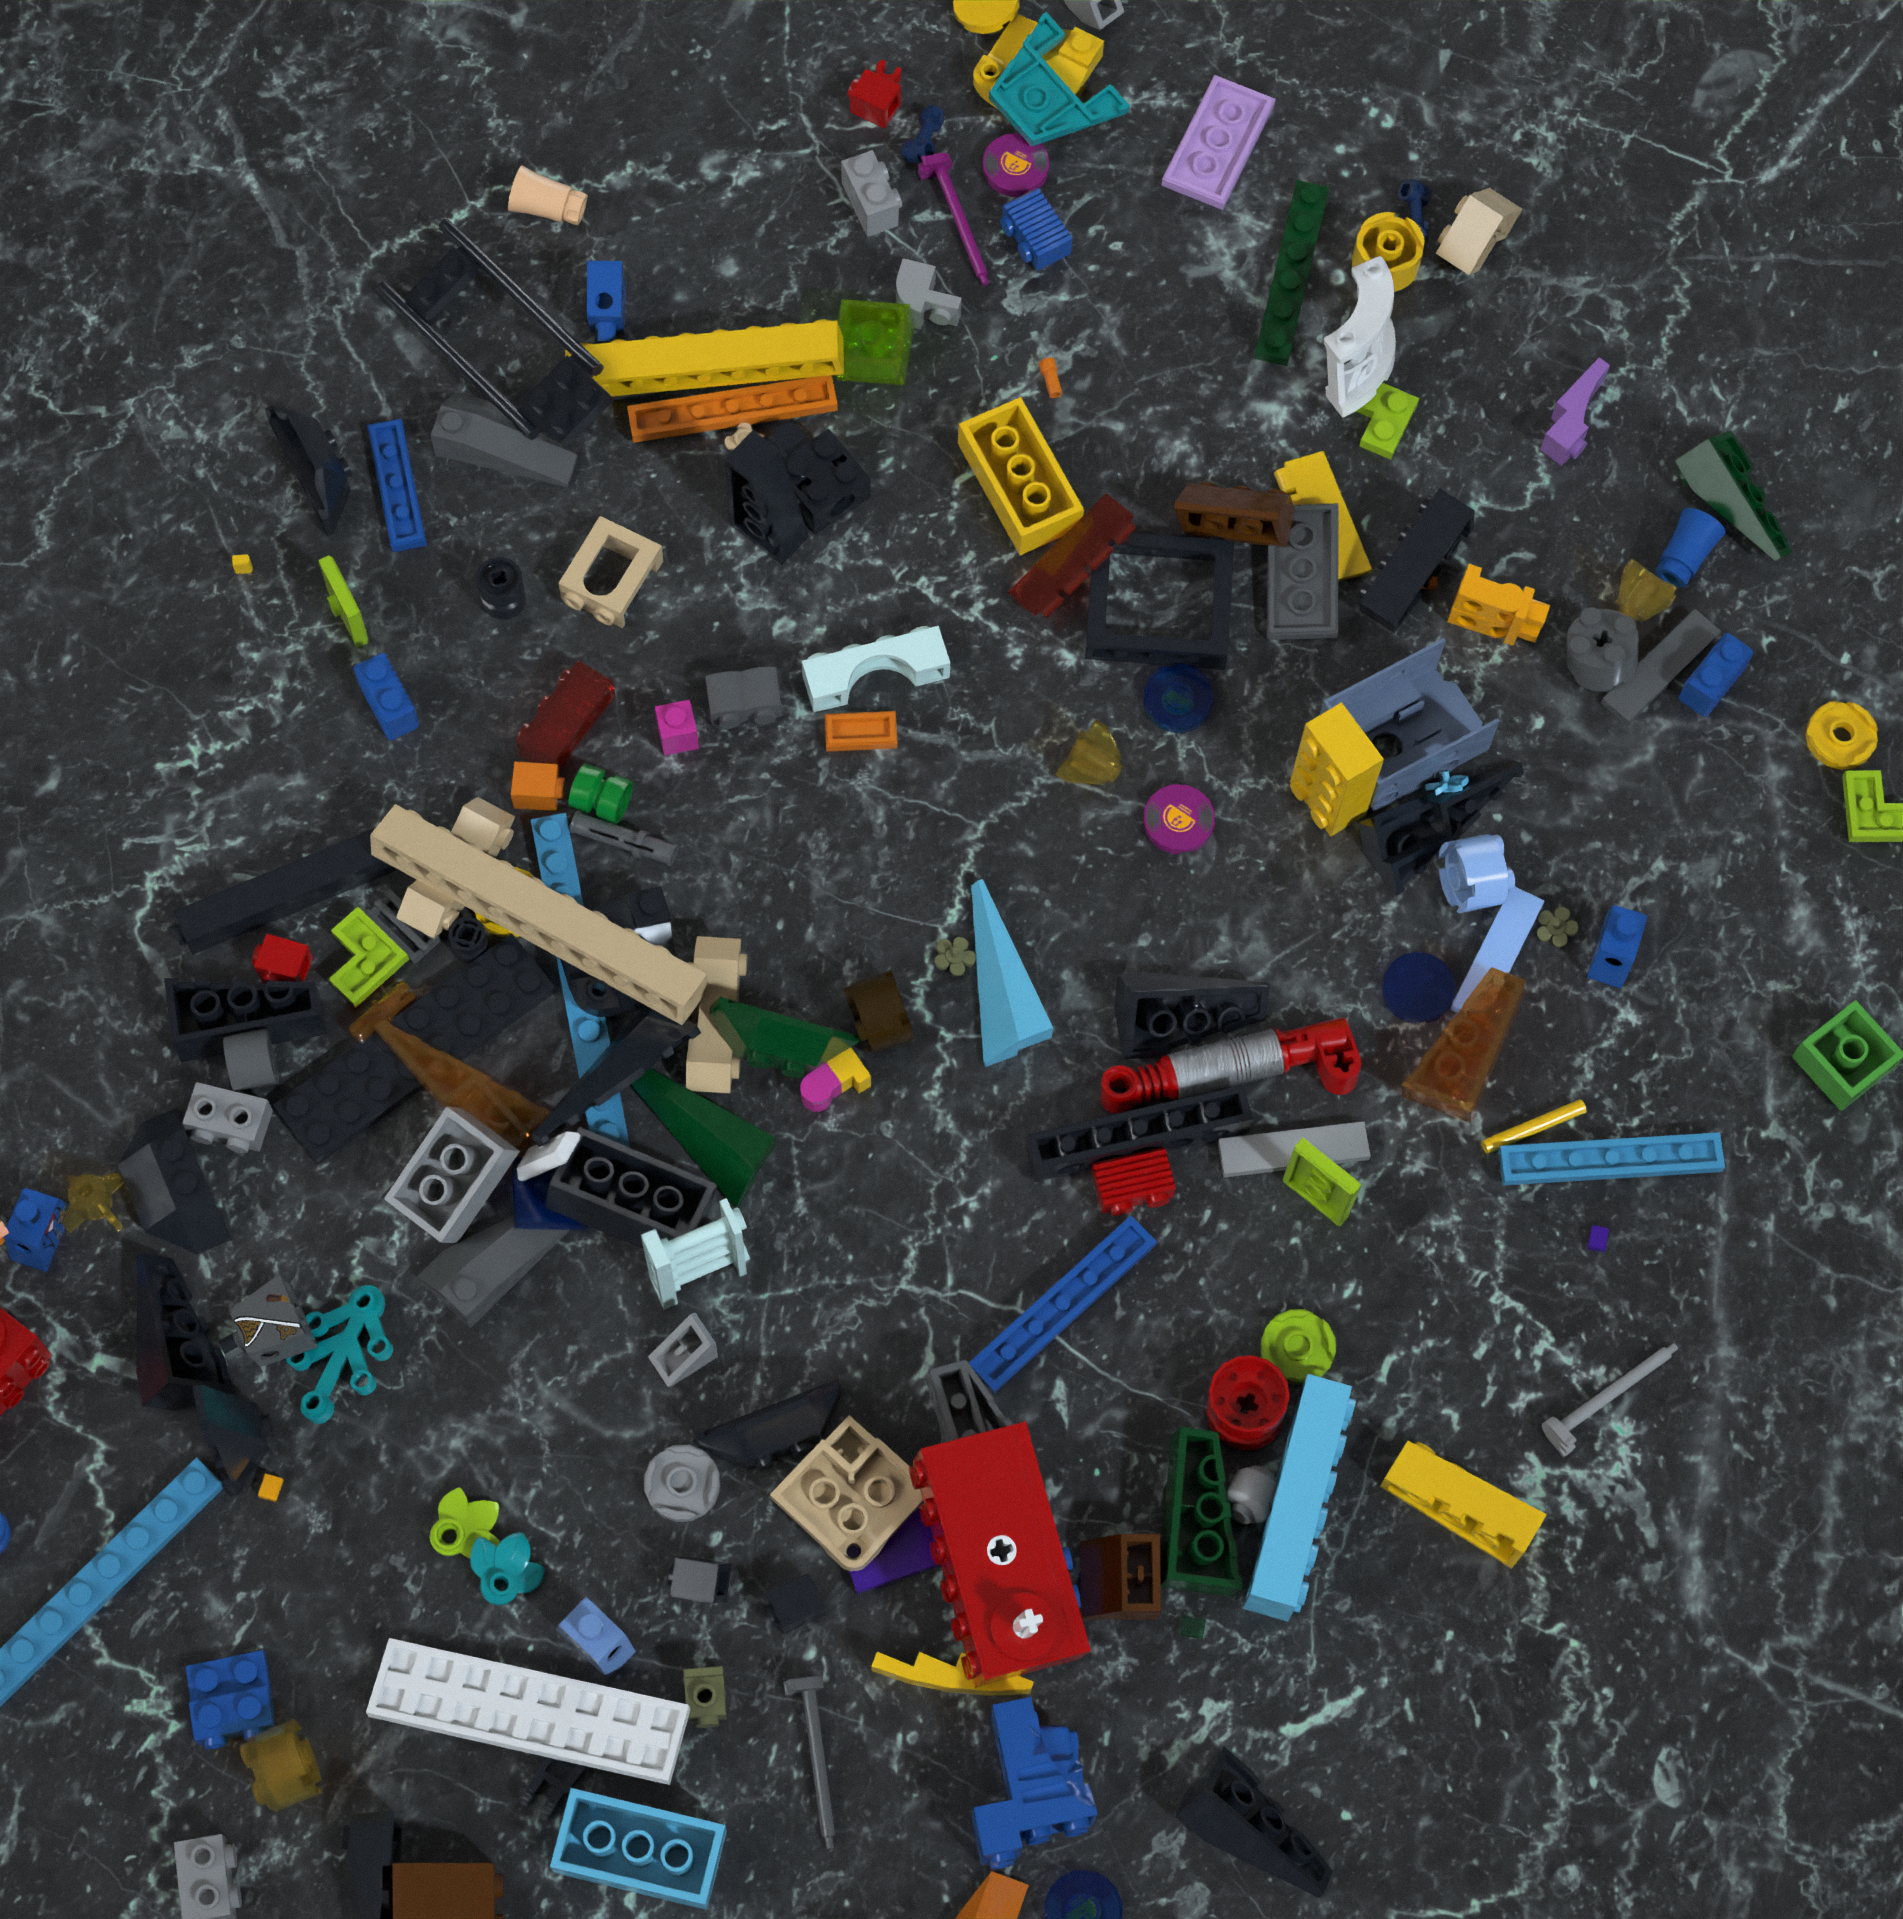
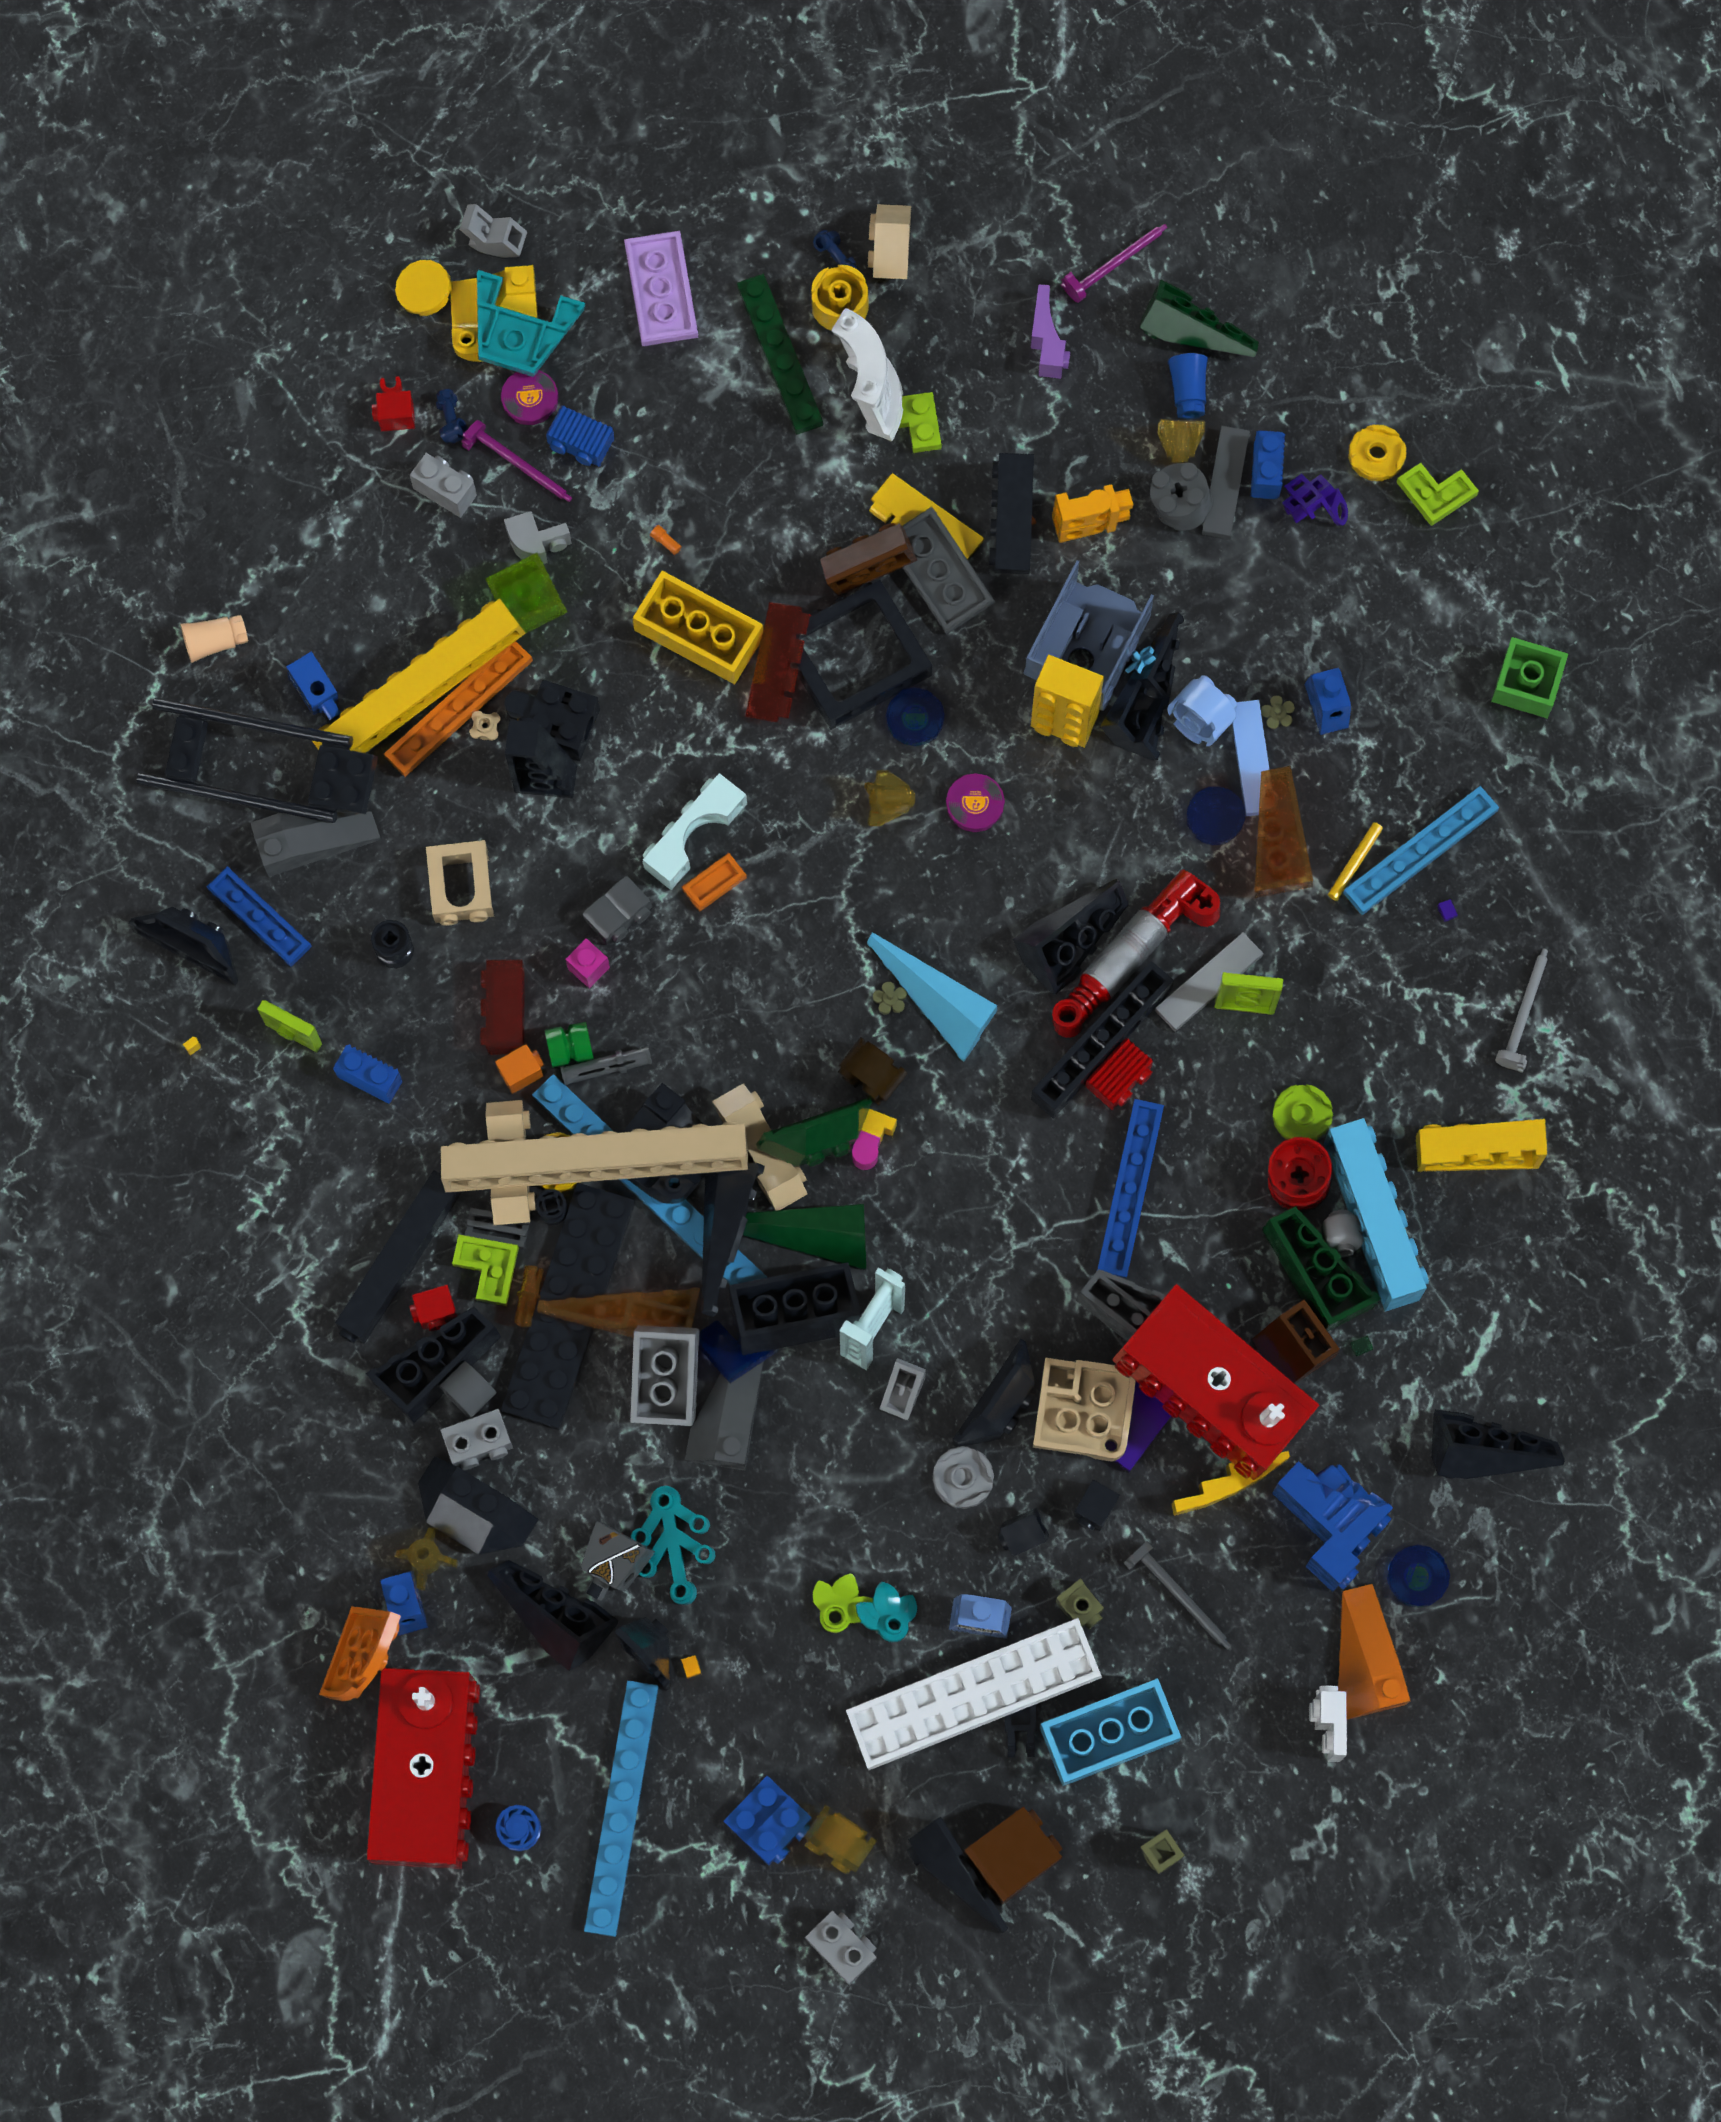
camera: 30 degrees left, 5 degrees up
white tile [517,1132,581,1181] -> none
none -> magenta piece [1060,224,1167,303]
none -> dark purple piece [1282,473,1348,526]

